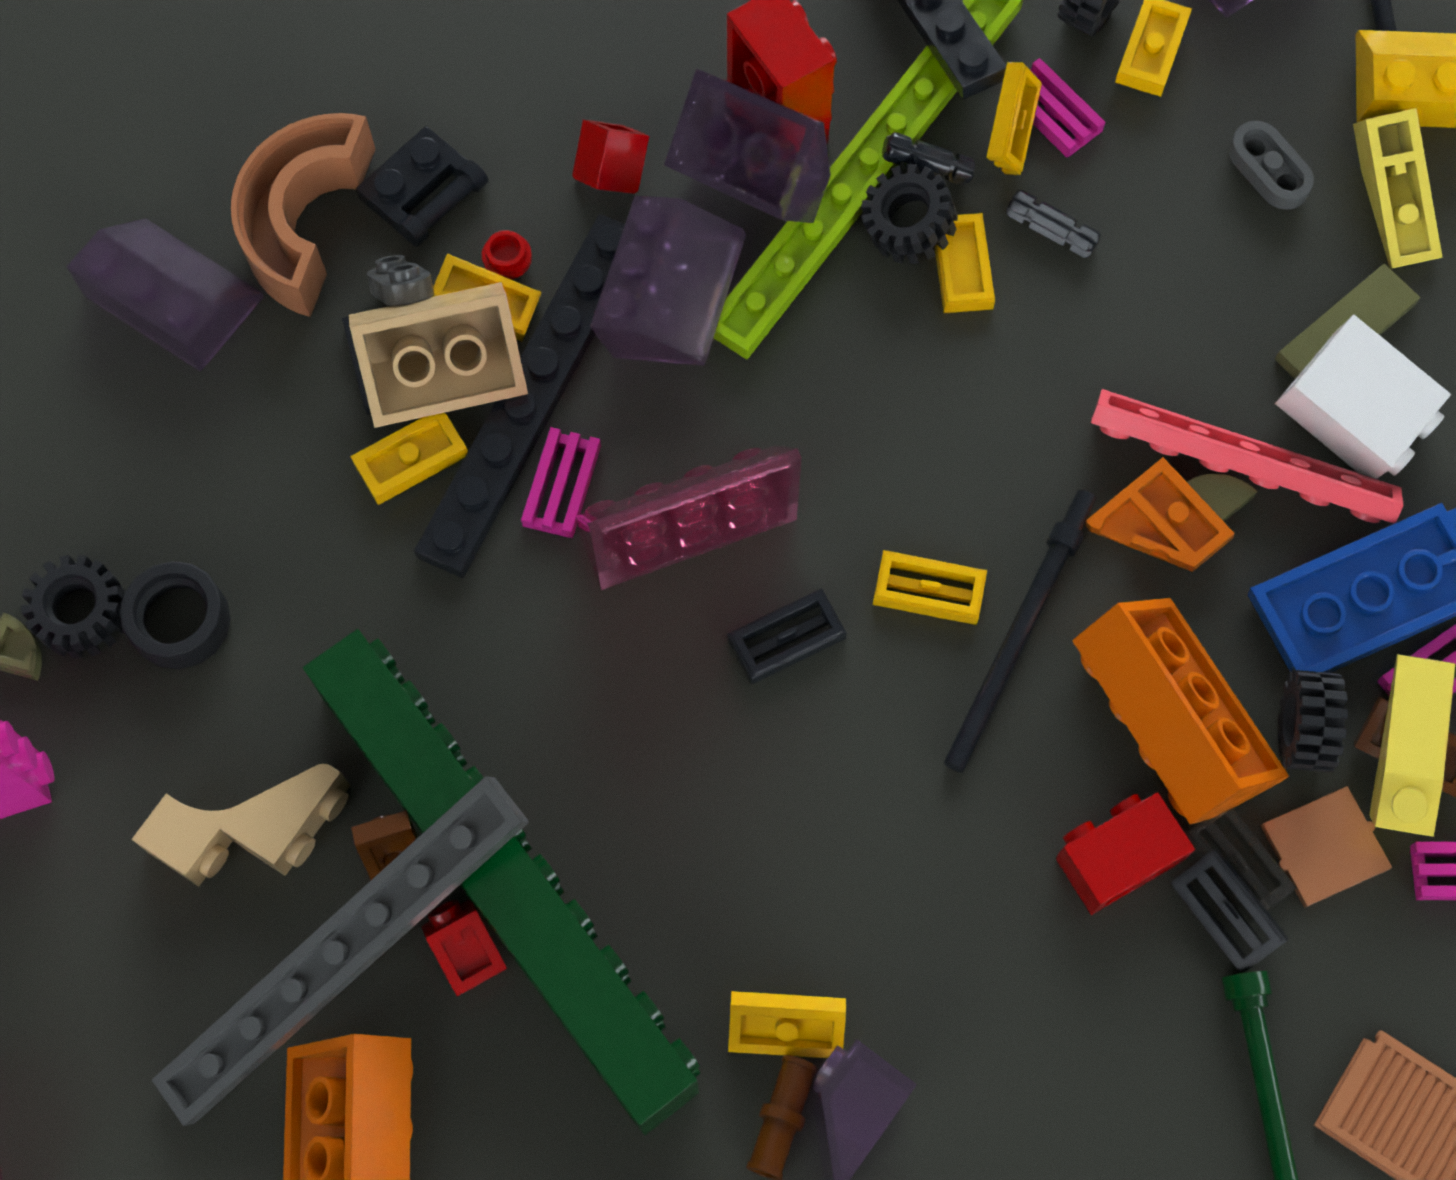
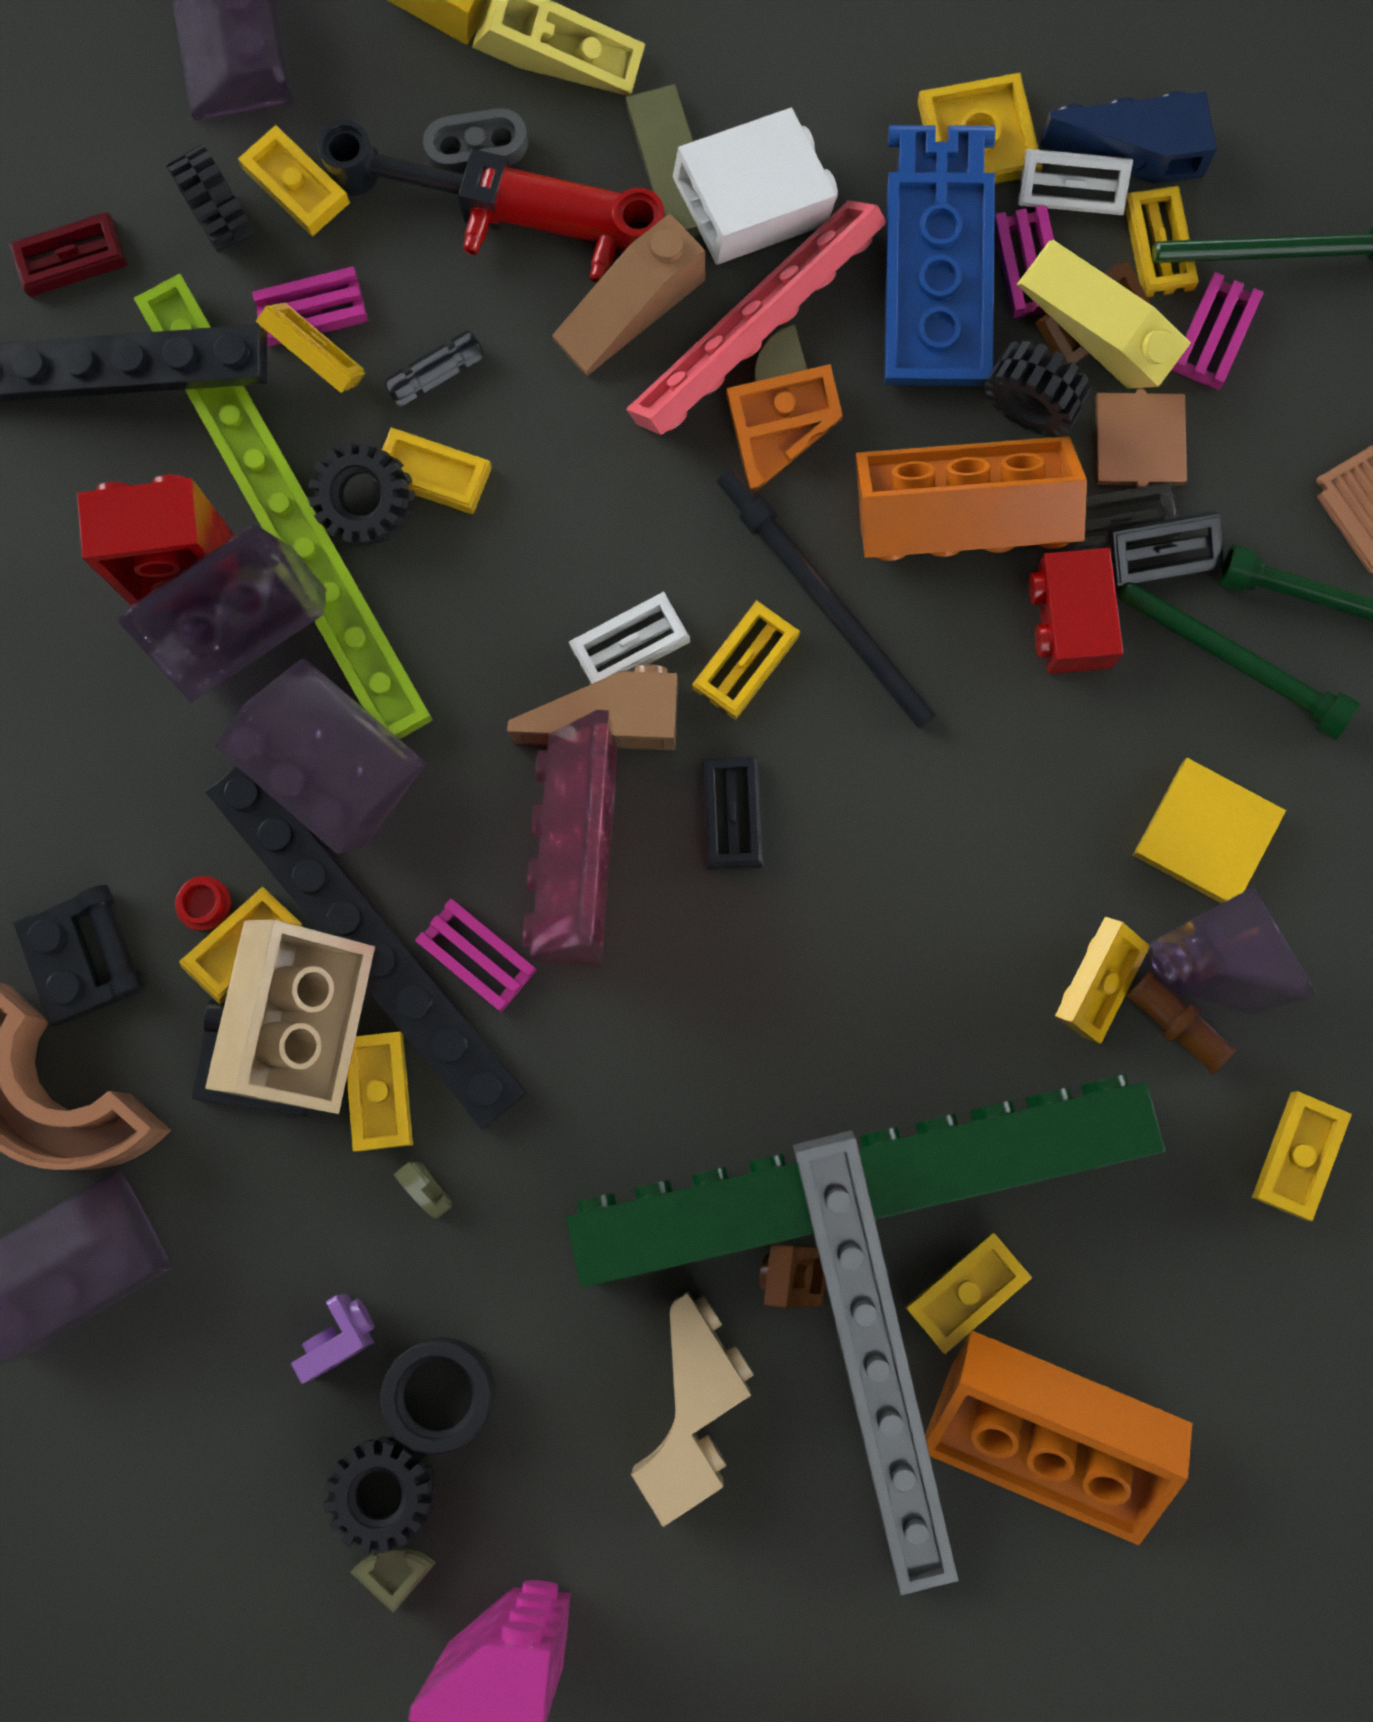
camera: 60 degrees left, 10 degrees up
dark grey plate [367,255,434,305] -> none
red bracket [421,899,507,996] -> none
red panel [572,119,650,194] -> none
black axle [881,132,976,186] -> none
none -> medium lavender bracket [291,1293,374,1384]
none -> piece [317,121,665,284]
none -> olive tile [393,1162,452,1219]
none -> medium nougat slope [507,664,678,751]
none -> medium nougat slope [552,213,705,377]
none -> white tile [569,592,690,684]
none -> yellow plate [905,1232,1032,1354]
none -> dark green piece [1117,582,1360,740]
none -> yellow tile [1132,758,1286,909]

